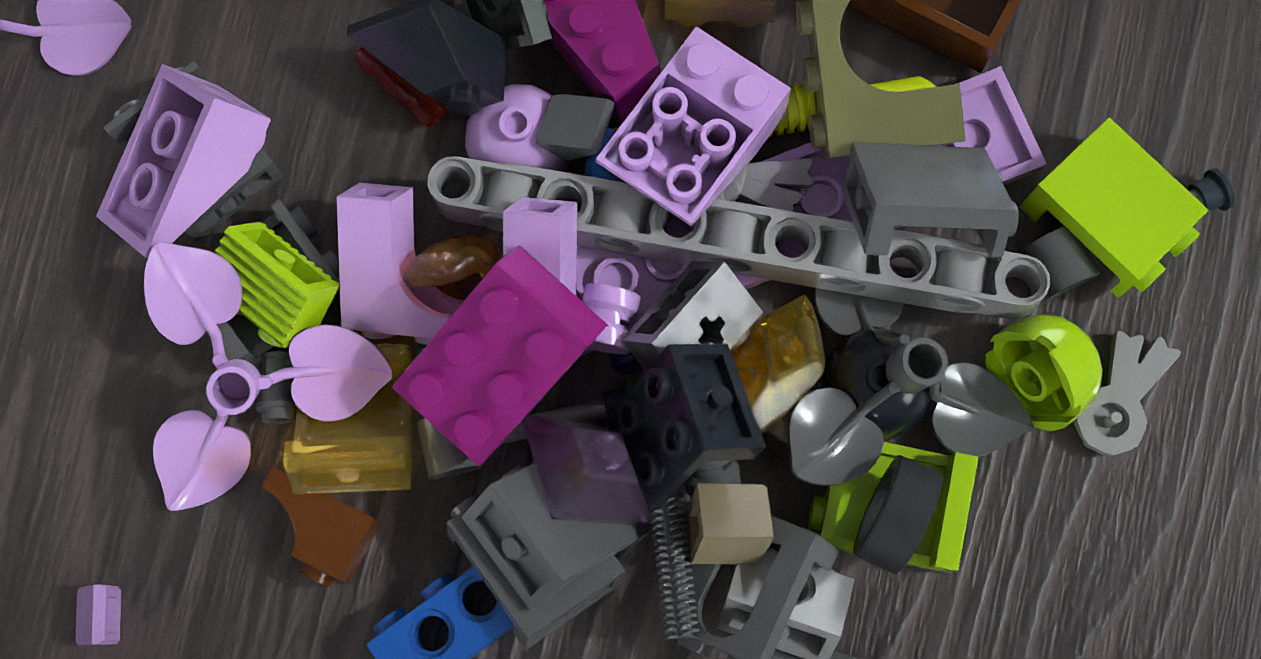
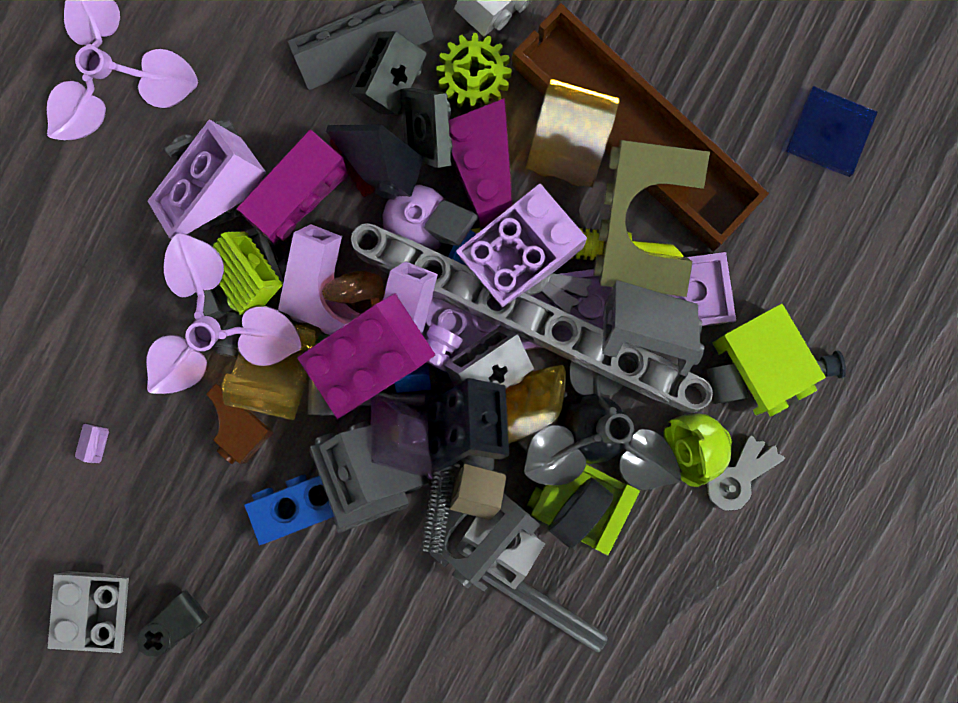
camera: 15 degrees right, 5 degrees up
none -> magenta wedge [237,129,349,244]
none -> blue slope [394,363,431,393]

